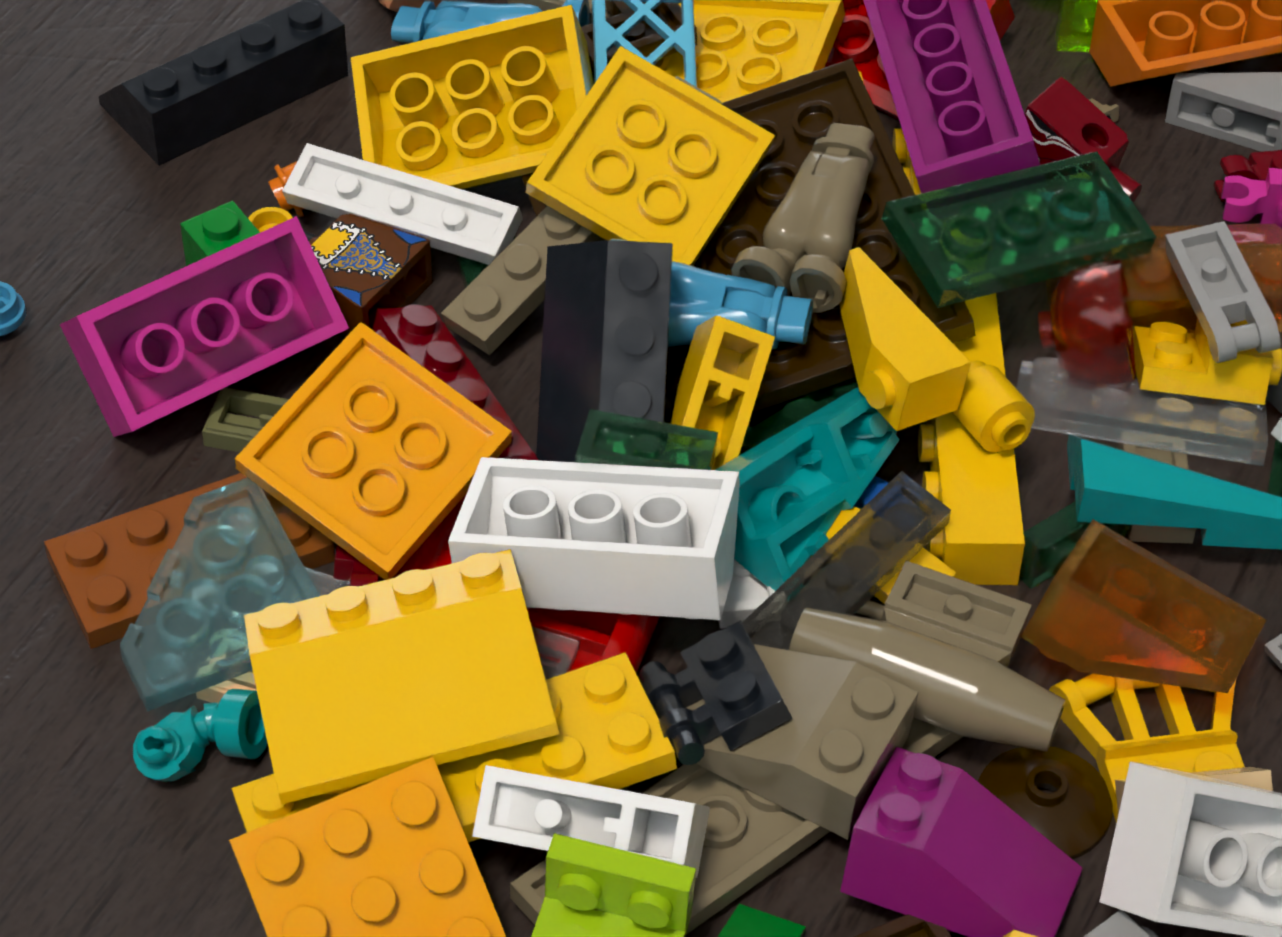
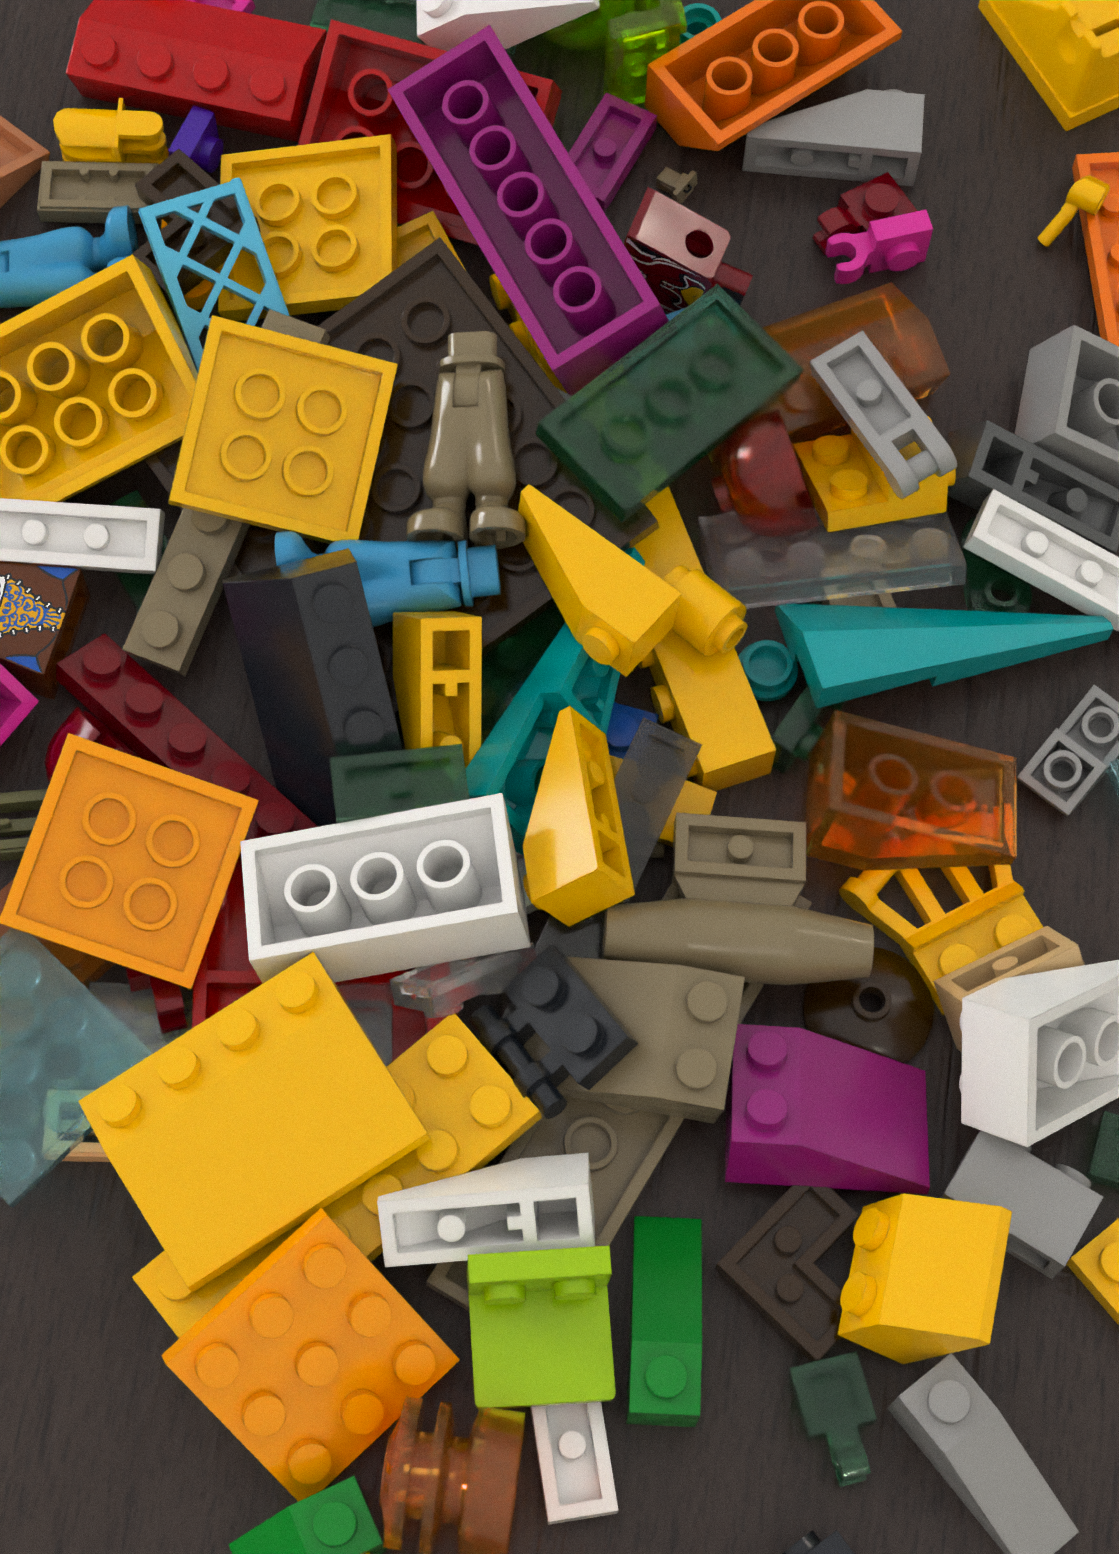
camera: 20 degrees left, 20 degrees up
teal arm [133,689,268,782] -> none
none -> clear plate [389,943,536,1018]
none -> yellow slope [522,706,635,927]
none -> magenta plate [568,93,657,213]
none -> teal plate [738,640,798,701]

